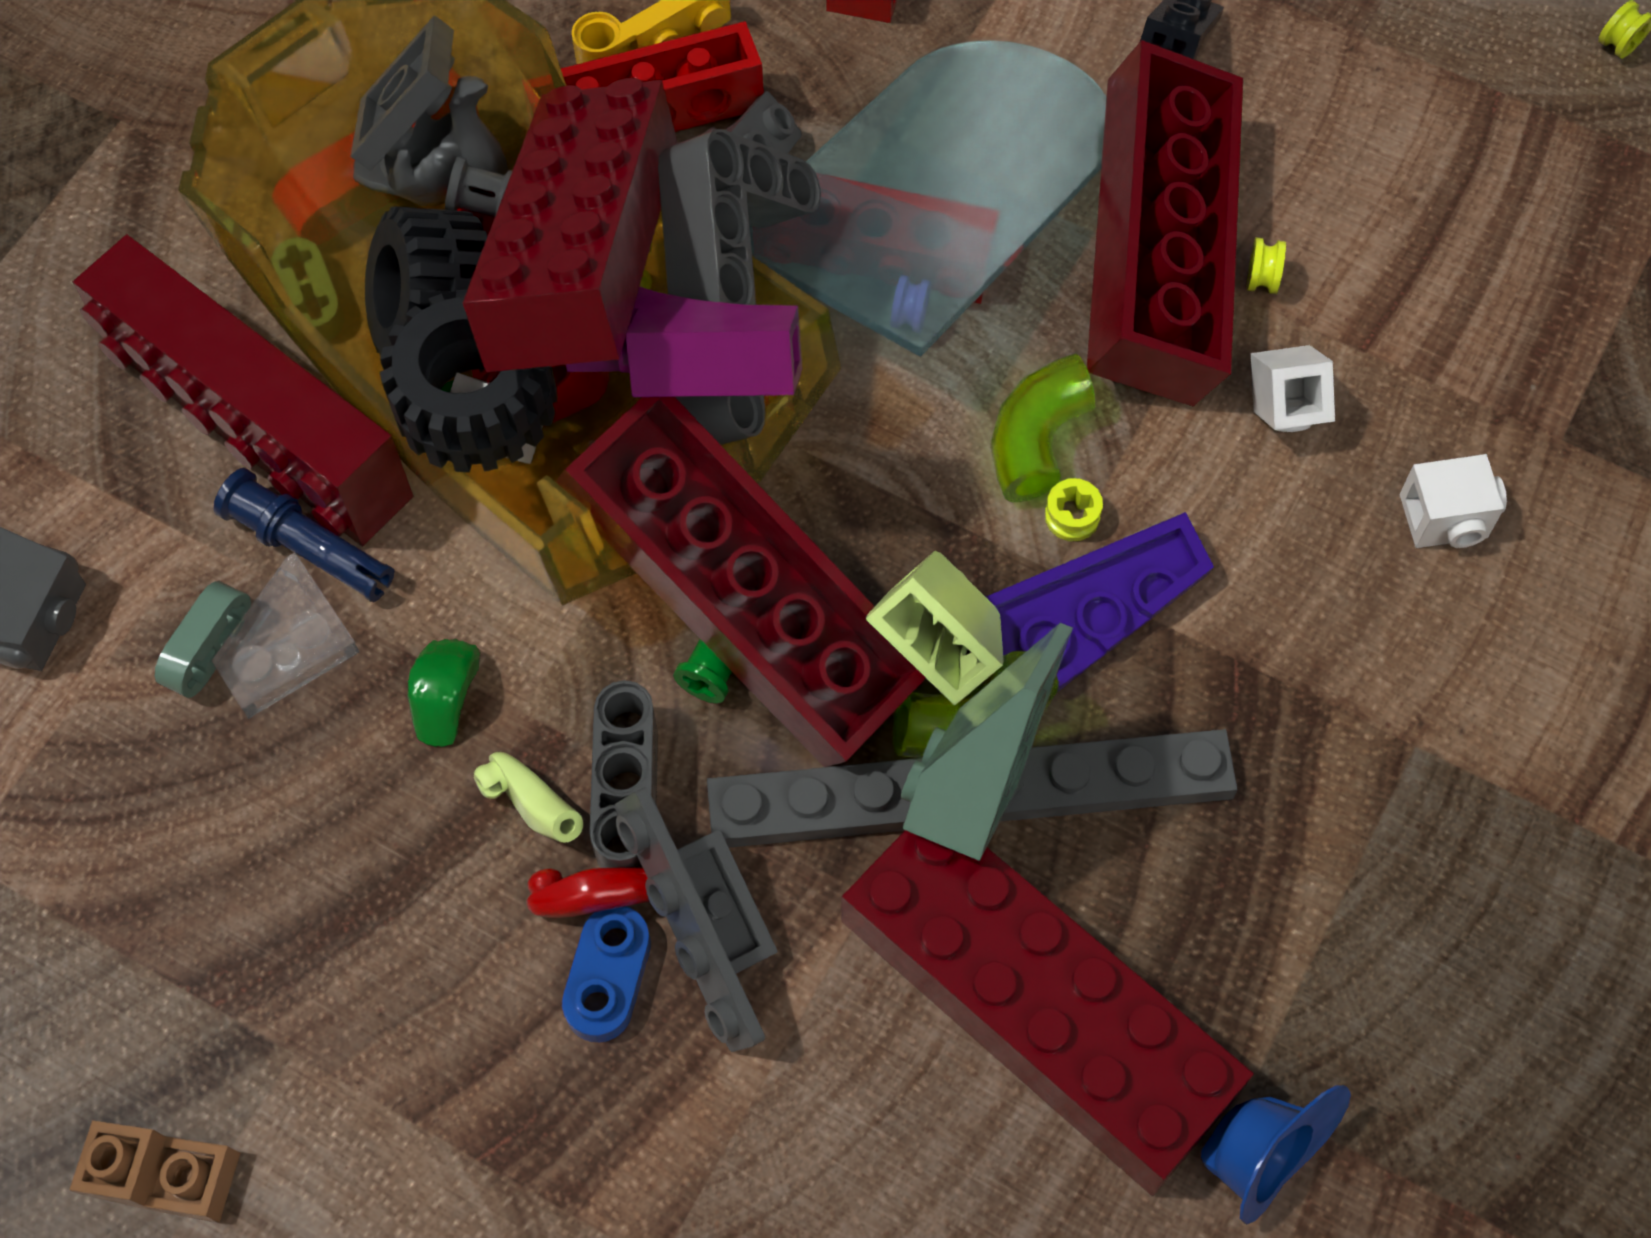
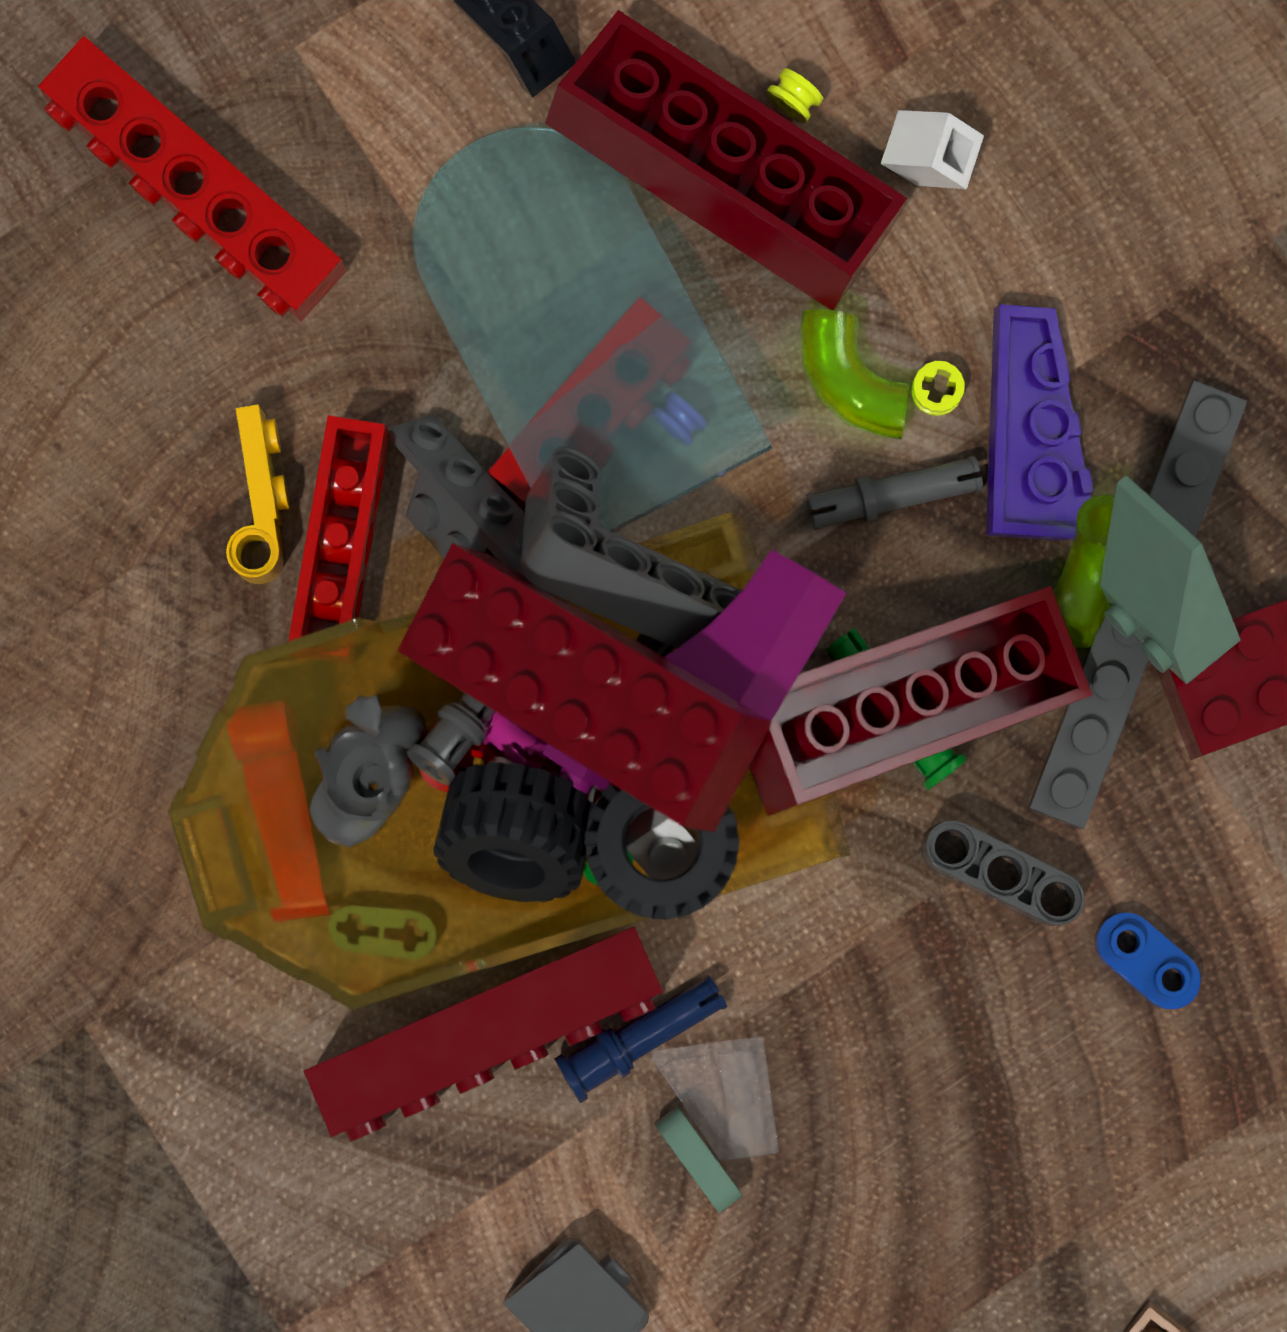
camera: 65 degrees left, 20 degrees up
dark grey plate [350,15,455,171] -> none
green hair [407,639,481,747] -> none
yellowish green arm [474,752,583,843] -> none
red arm [526,868,650,918] -> none
dark grey bracket [615,787,778,1052] -> none
yellowish green torso [866,551,1004,705] -> none
white brick [1399,454,1507,548] -> none
none -> dark grey pin [806,455,983,530]

